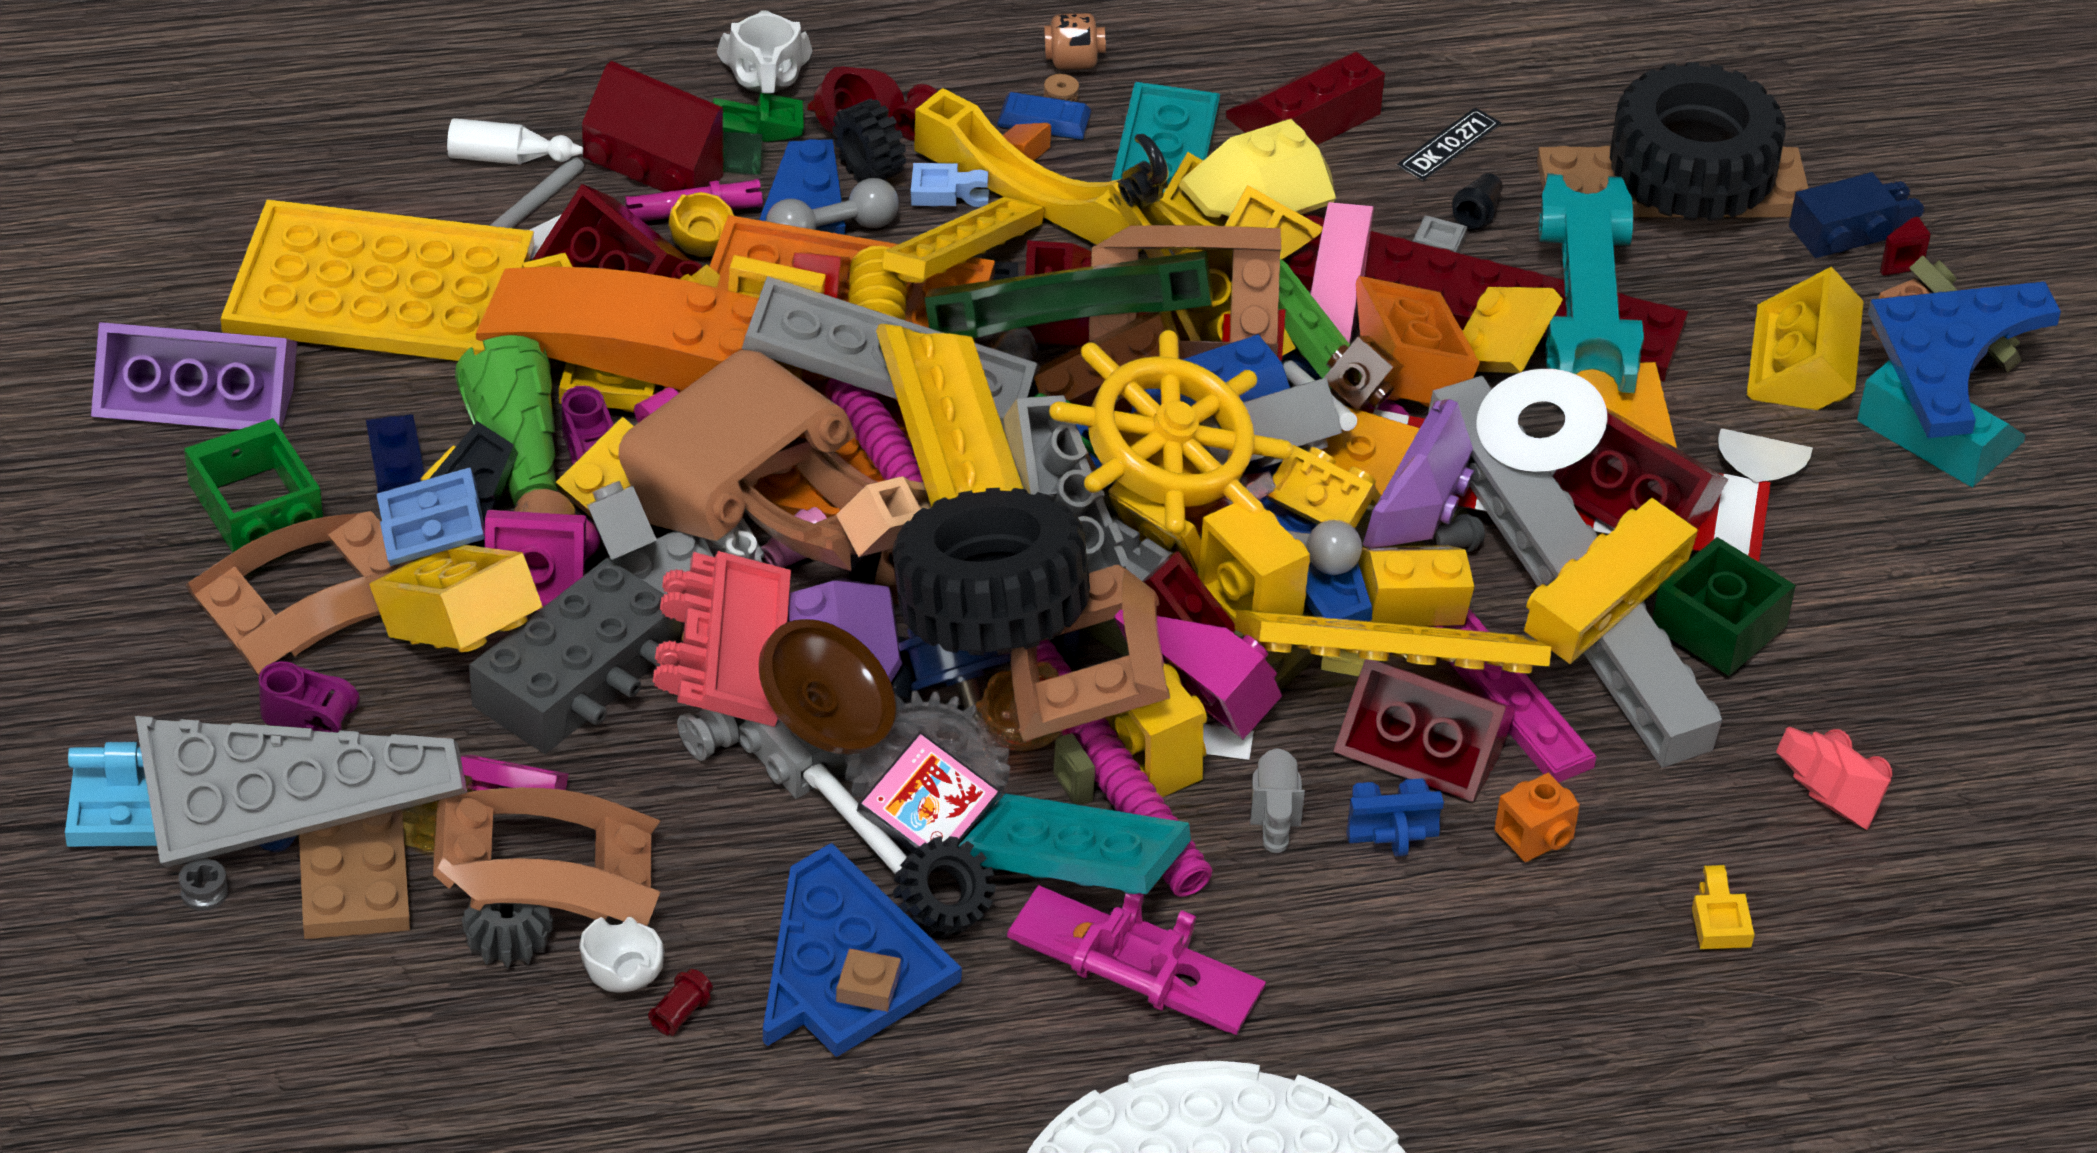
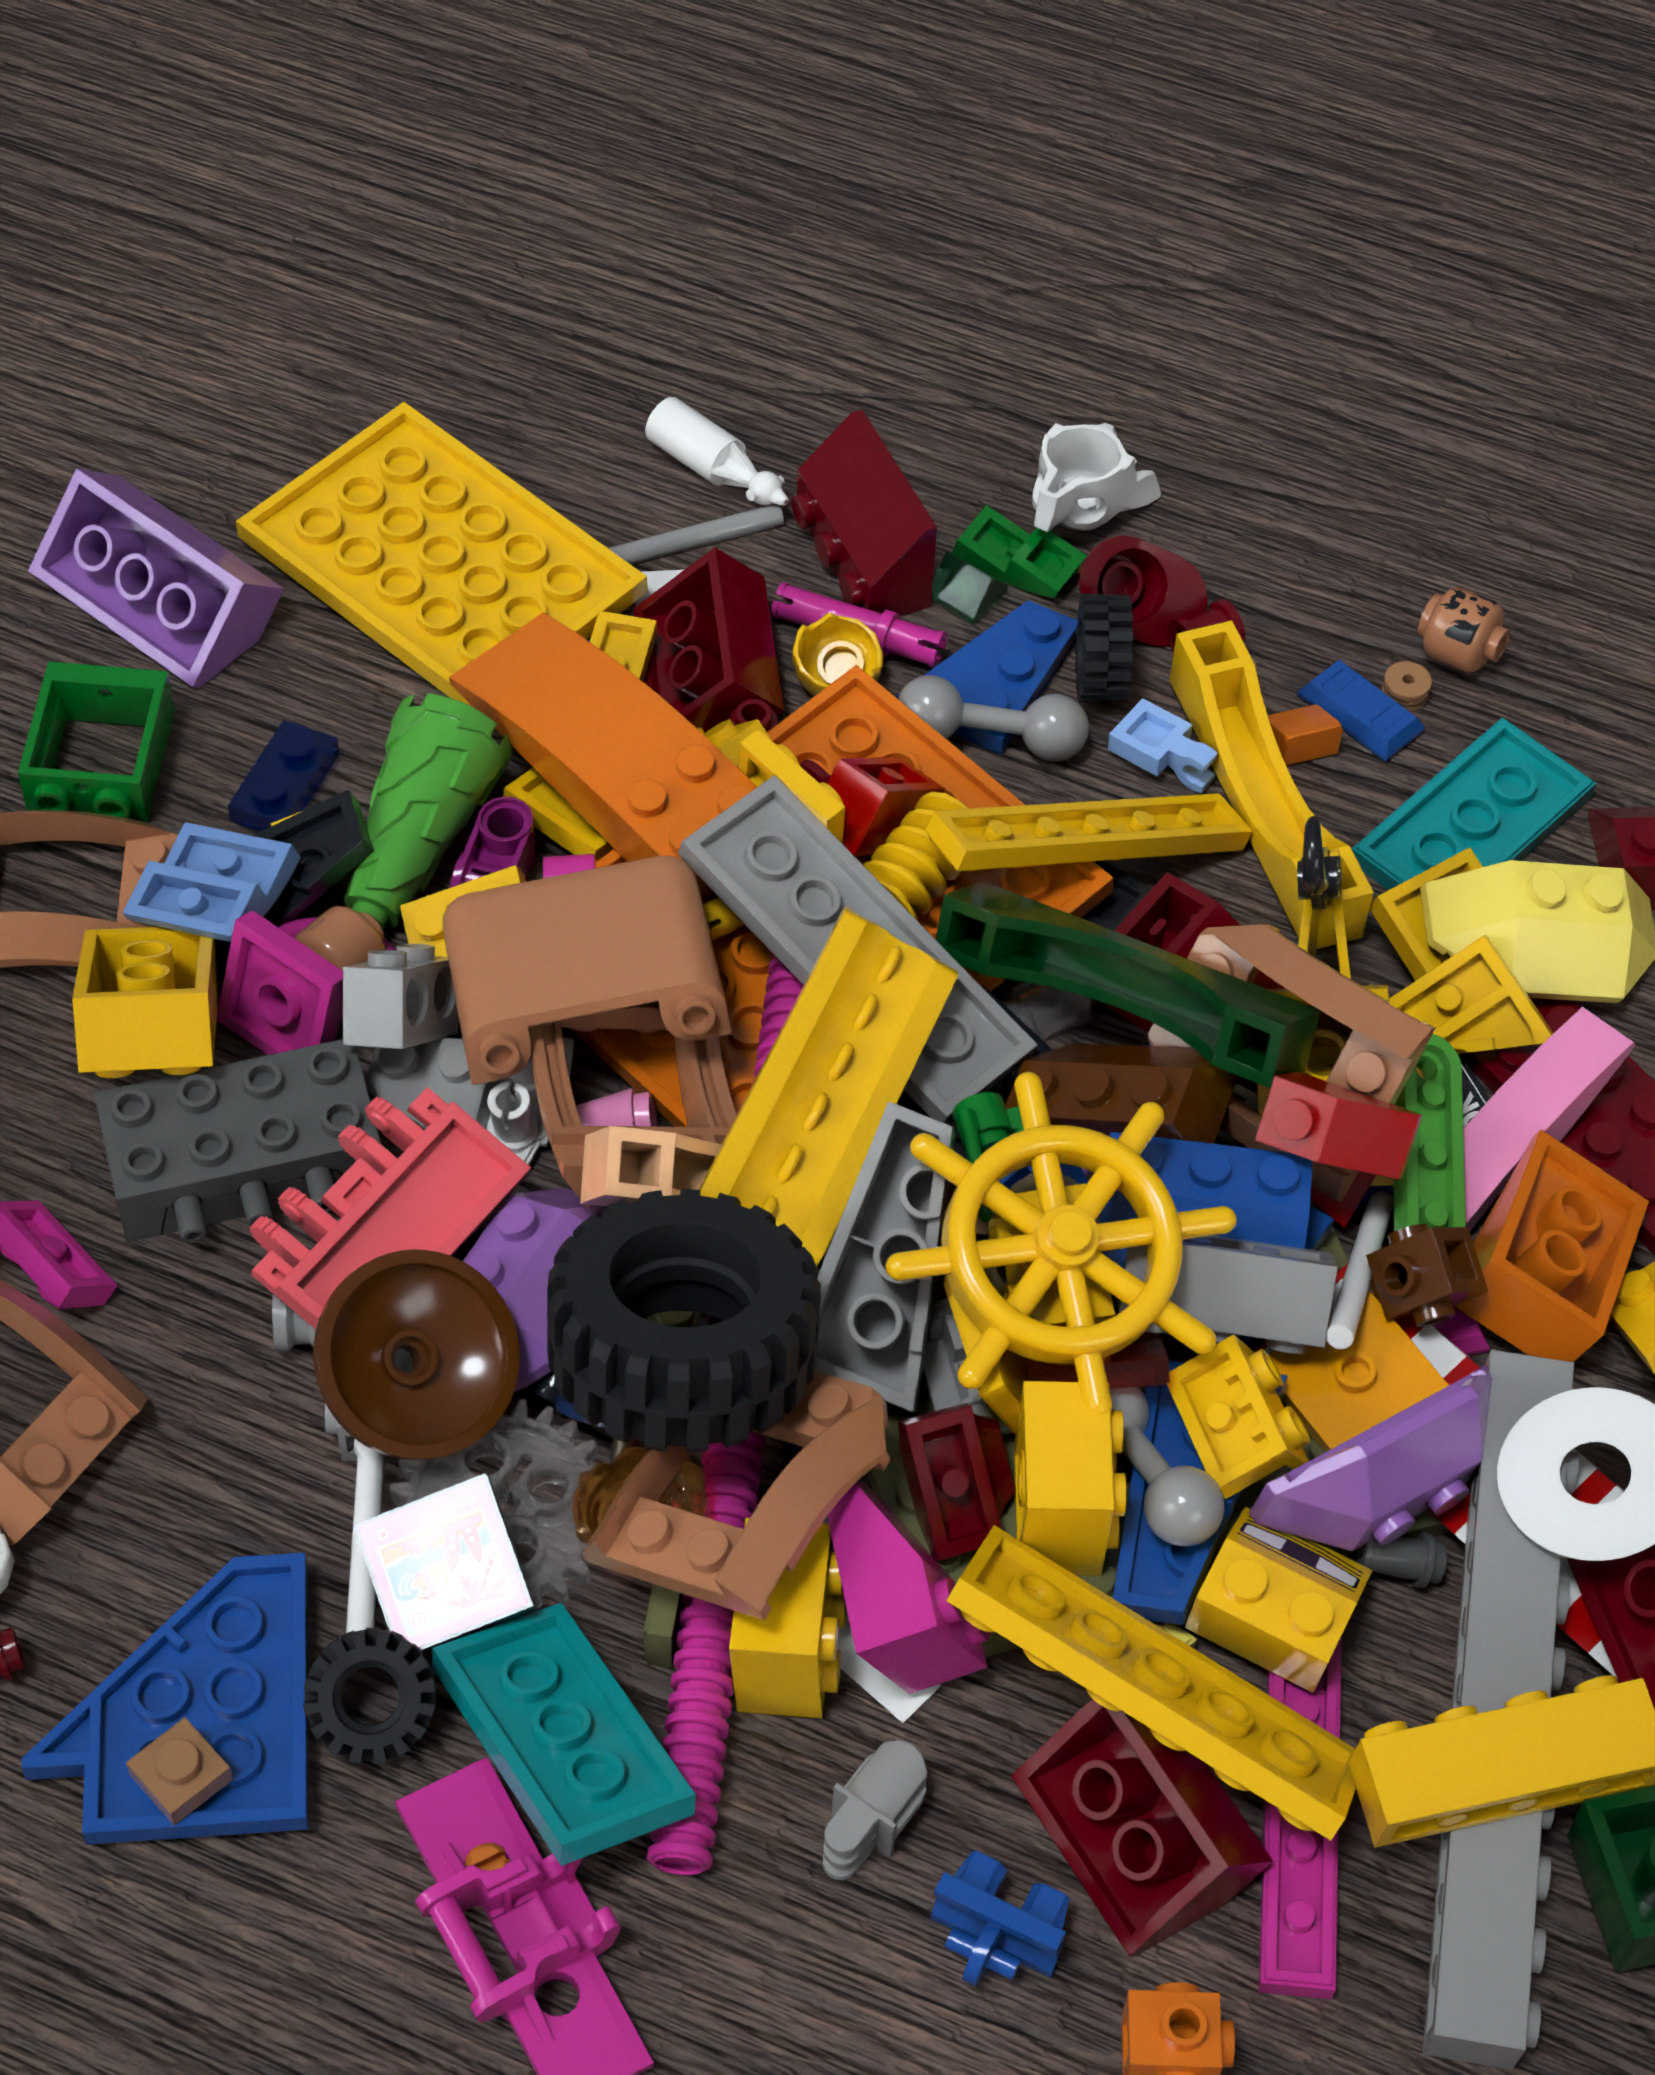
camera: 35 degrees right, 10 degrees up
none -> red slope [1255,1071,1422,1179]

